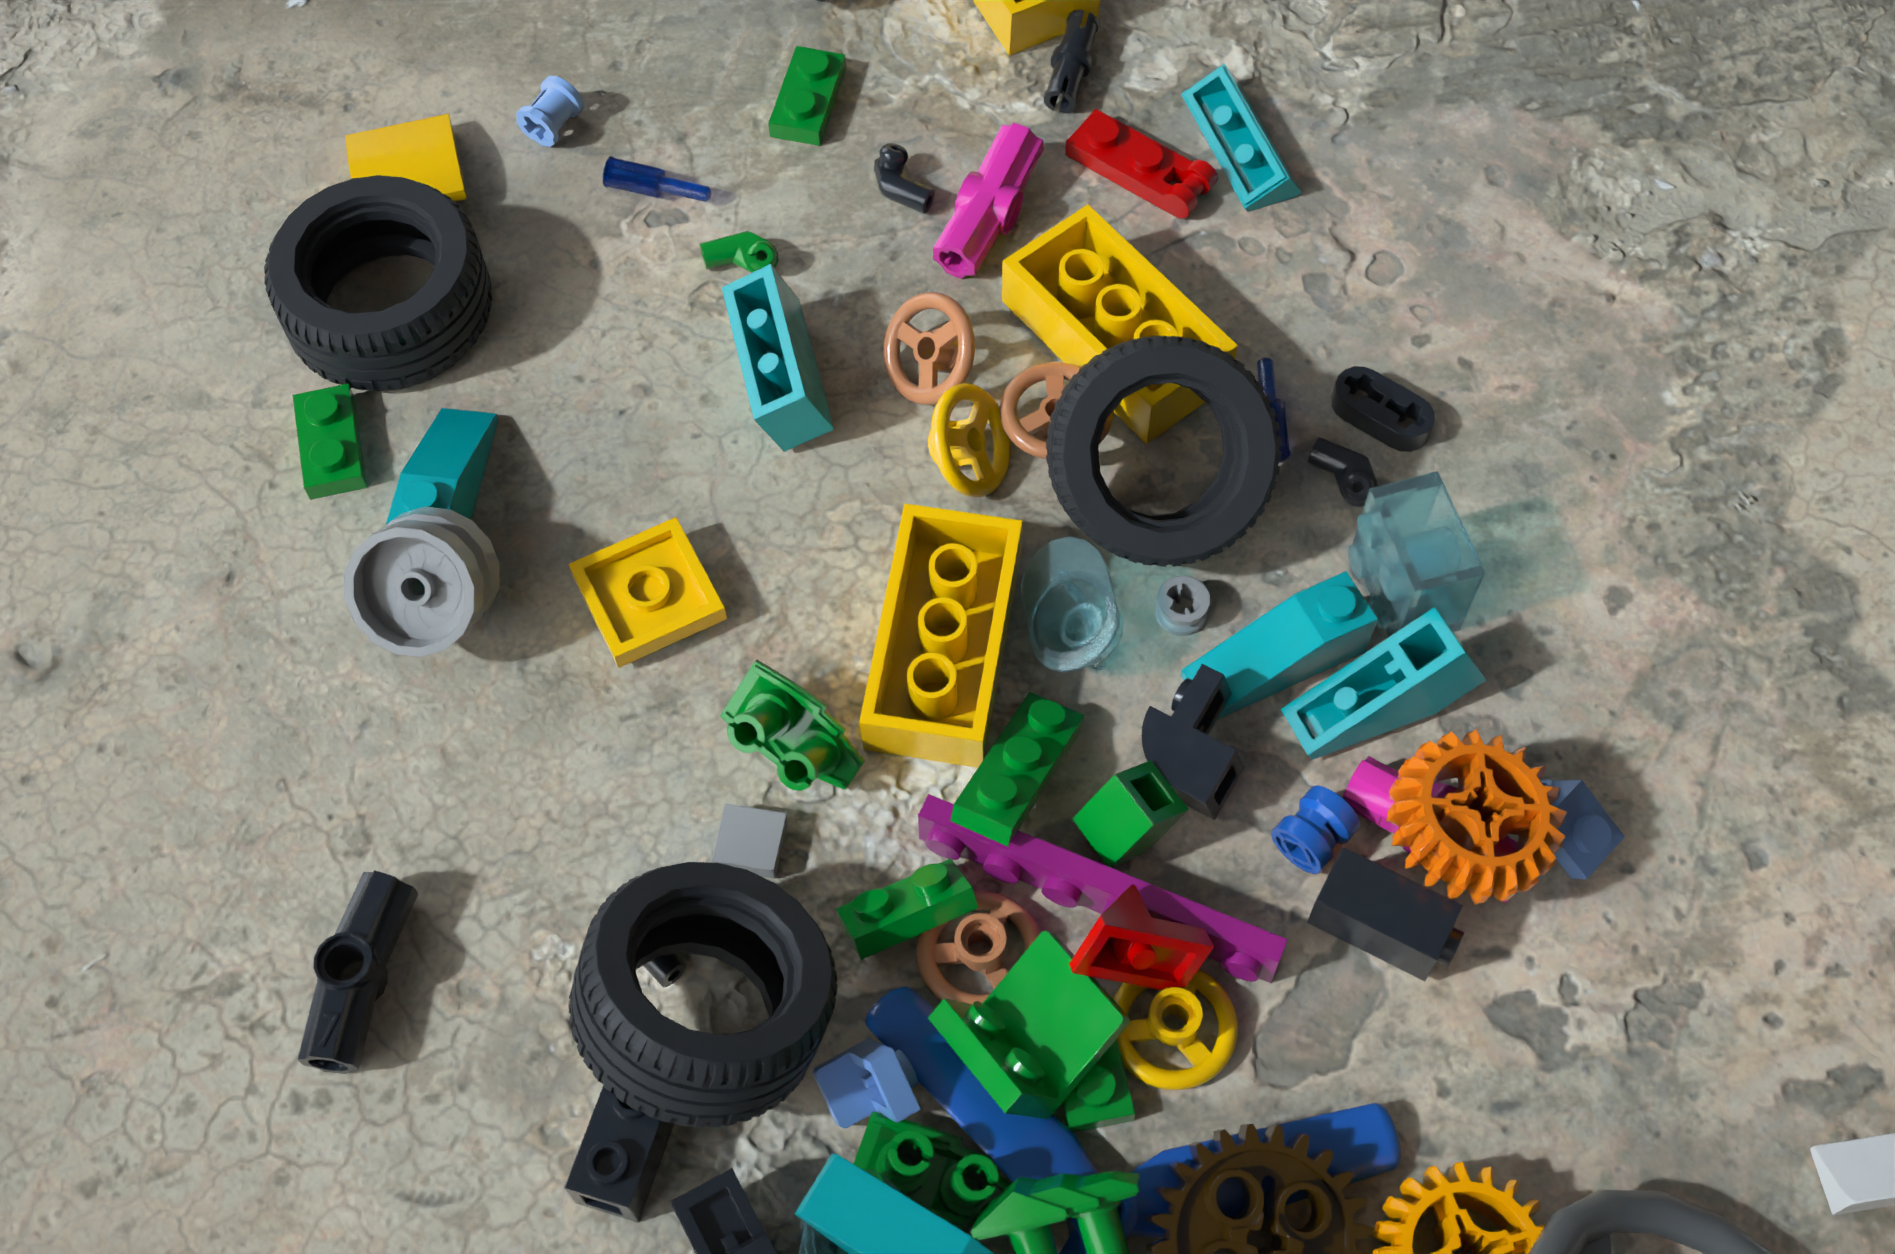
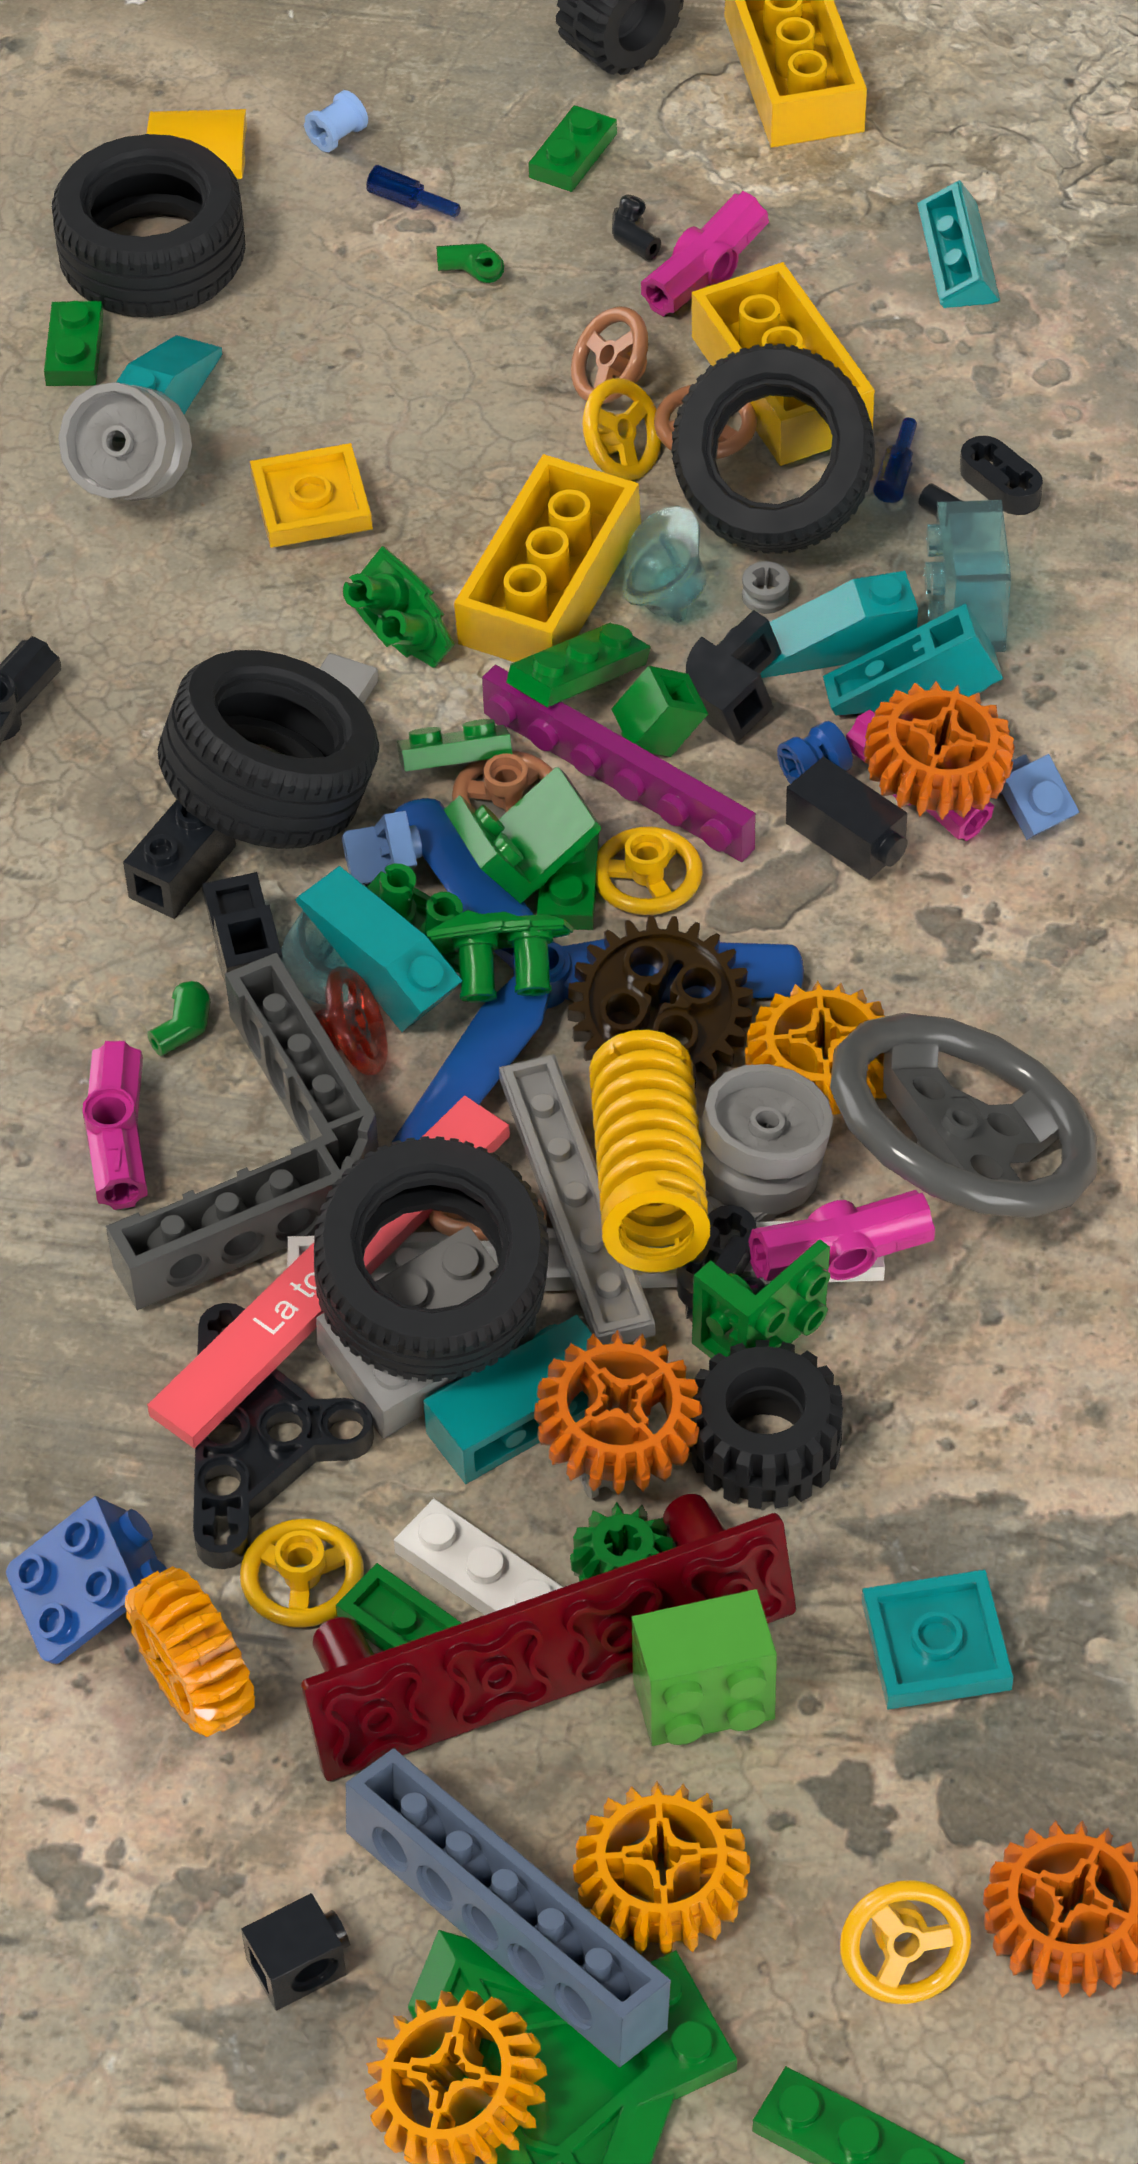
camera: 15 degrees right, 10 degrees down
teal brick [721,264,834,452] -> none
black pin [1043,10,1099,113] -> none
red plate [1065,109,1218,219] -> none
red slope [1069,884,1214,990] -> none

